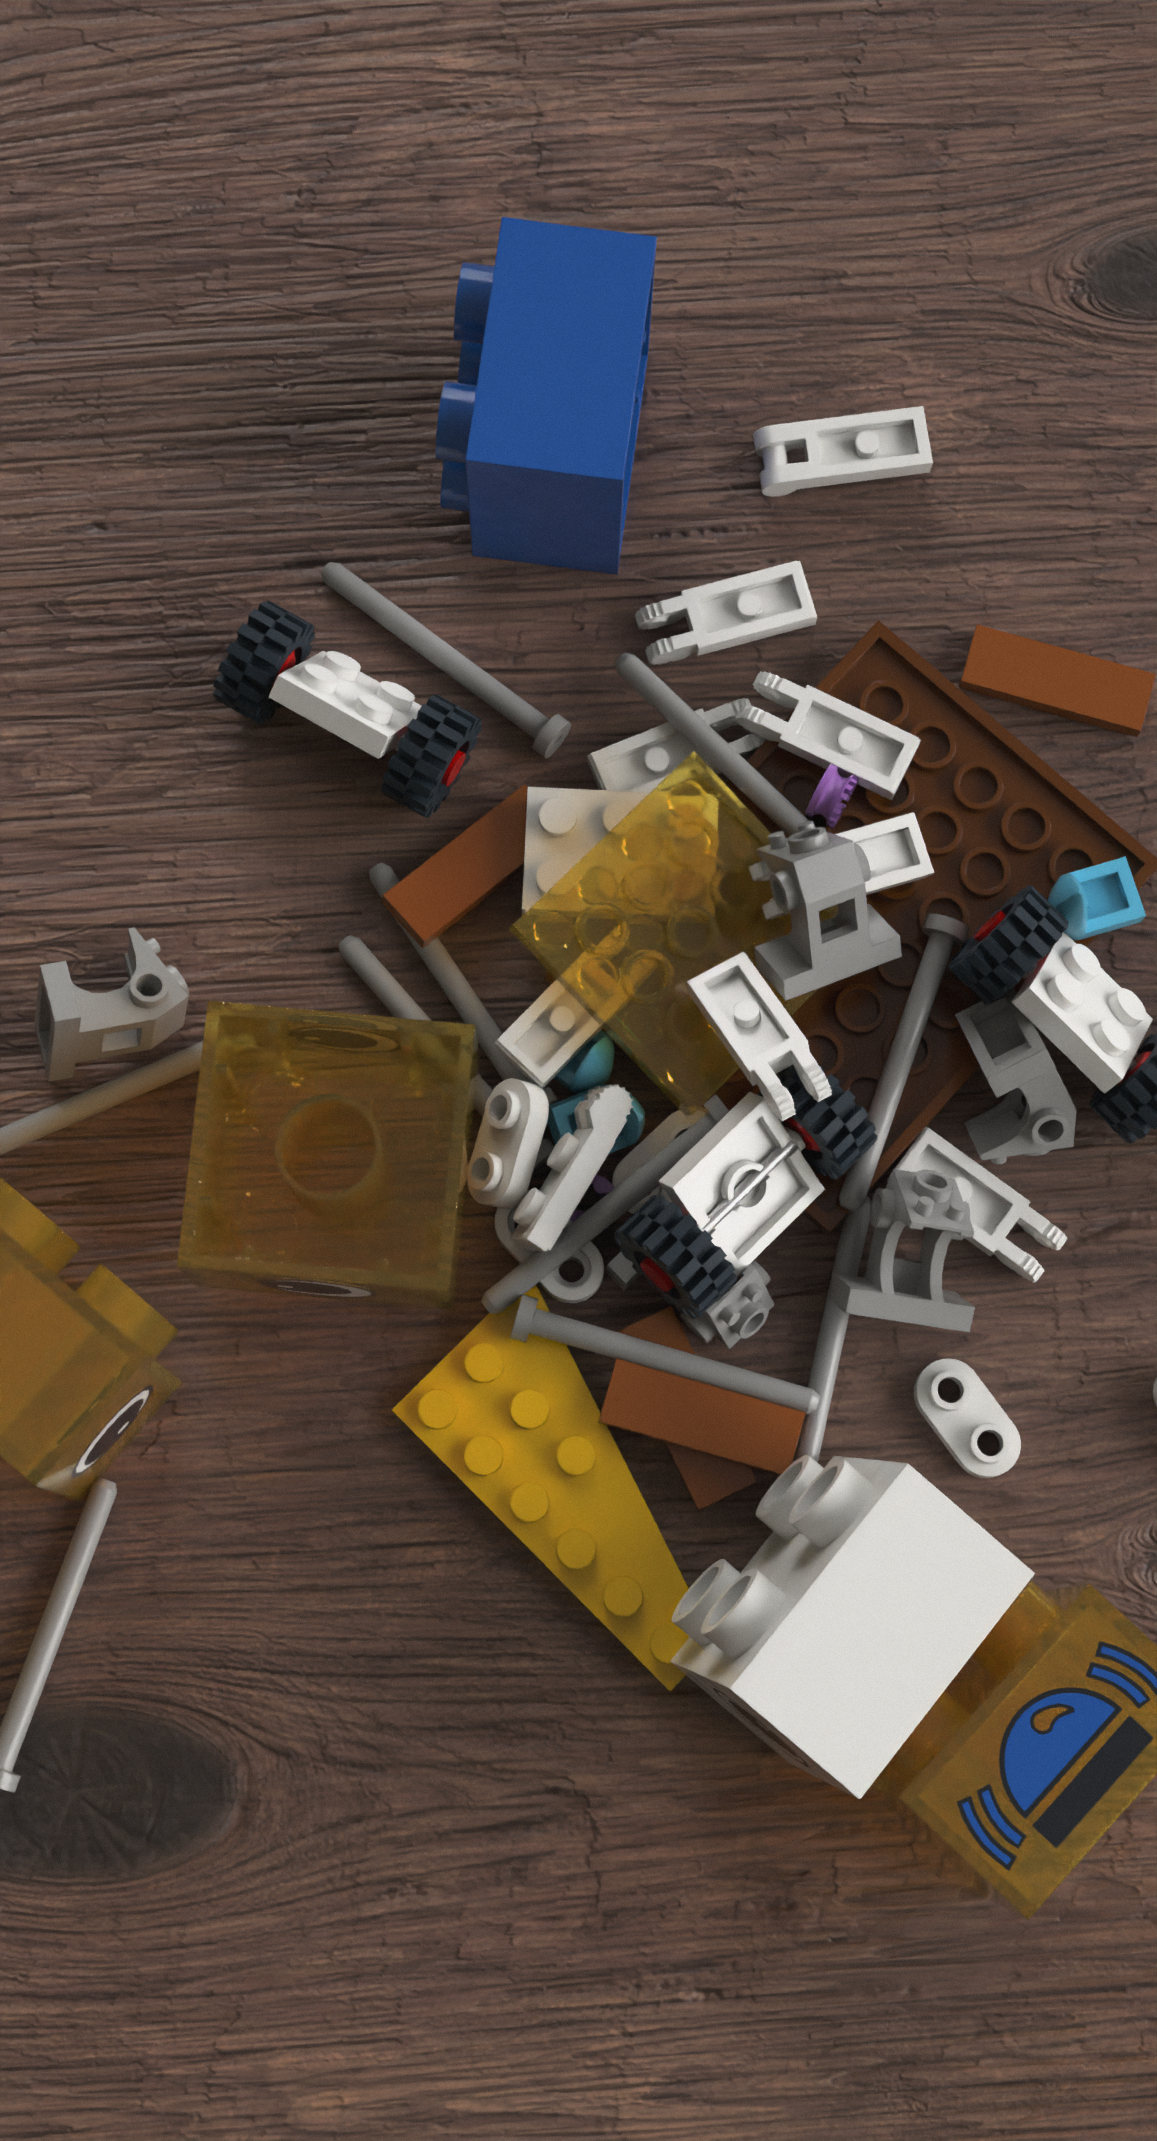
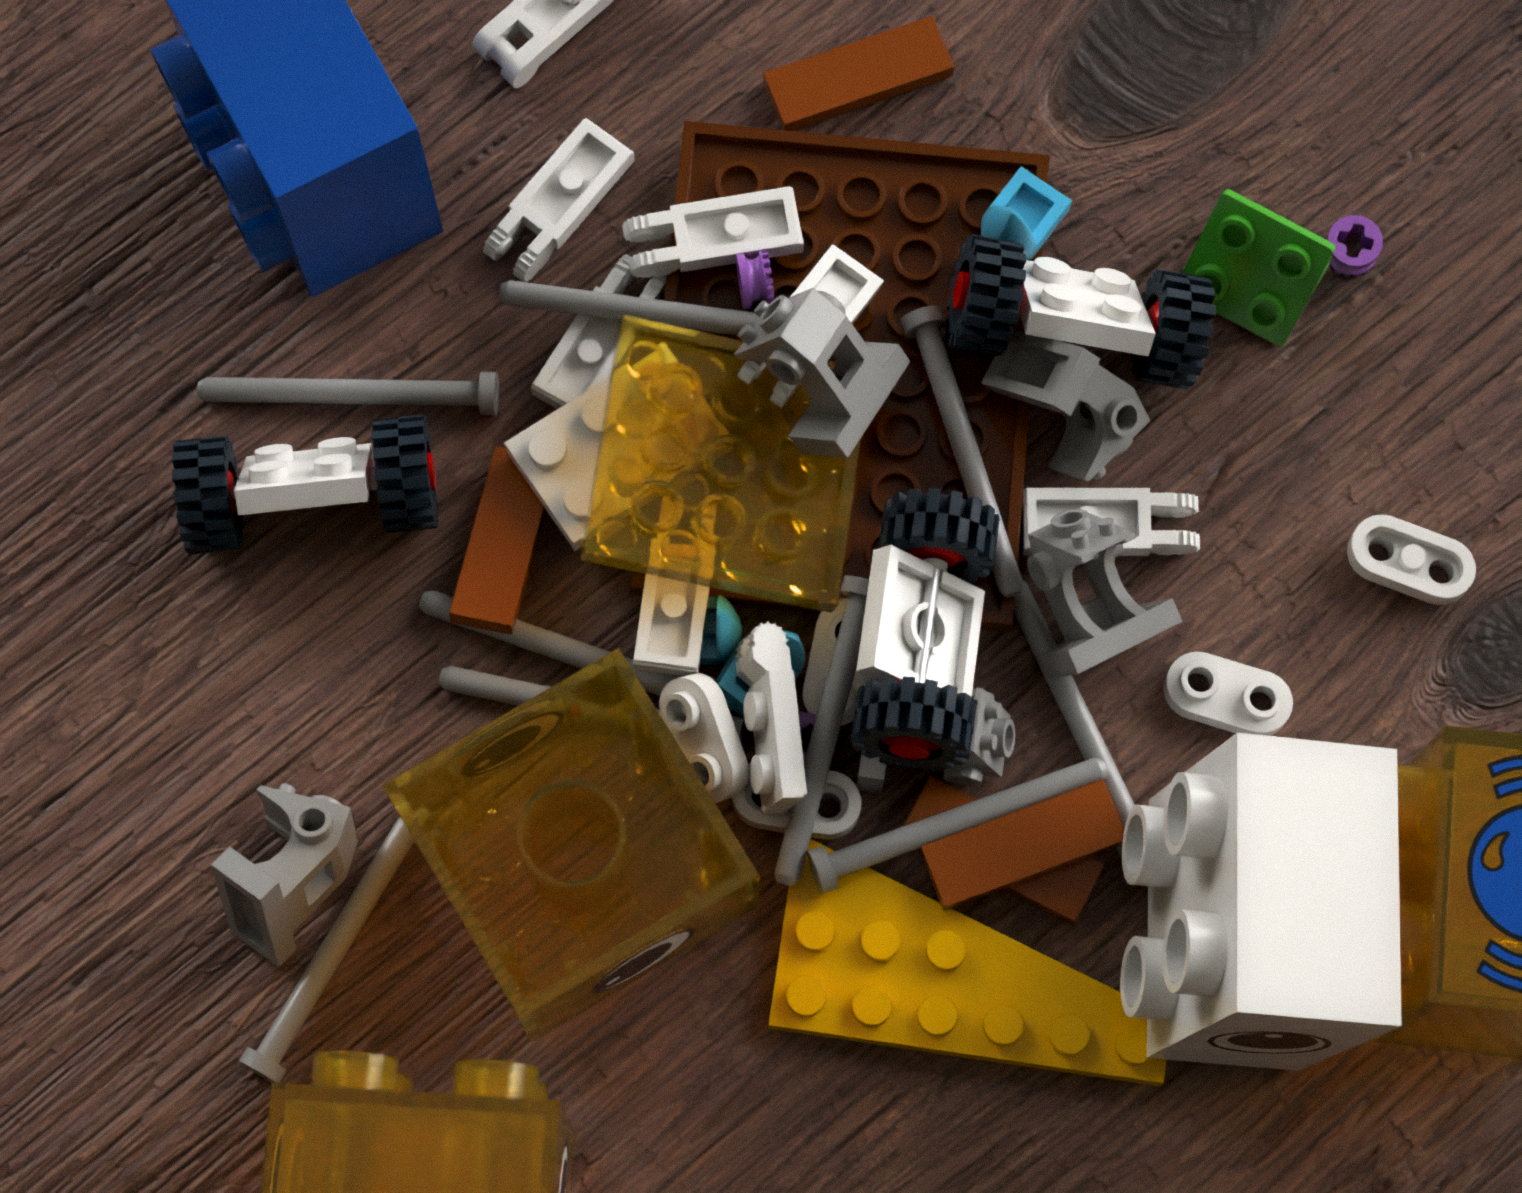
camera: 35 degrees left, 5 degrees down
white hinge [686,952,832,1122] -> none

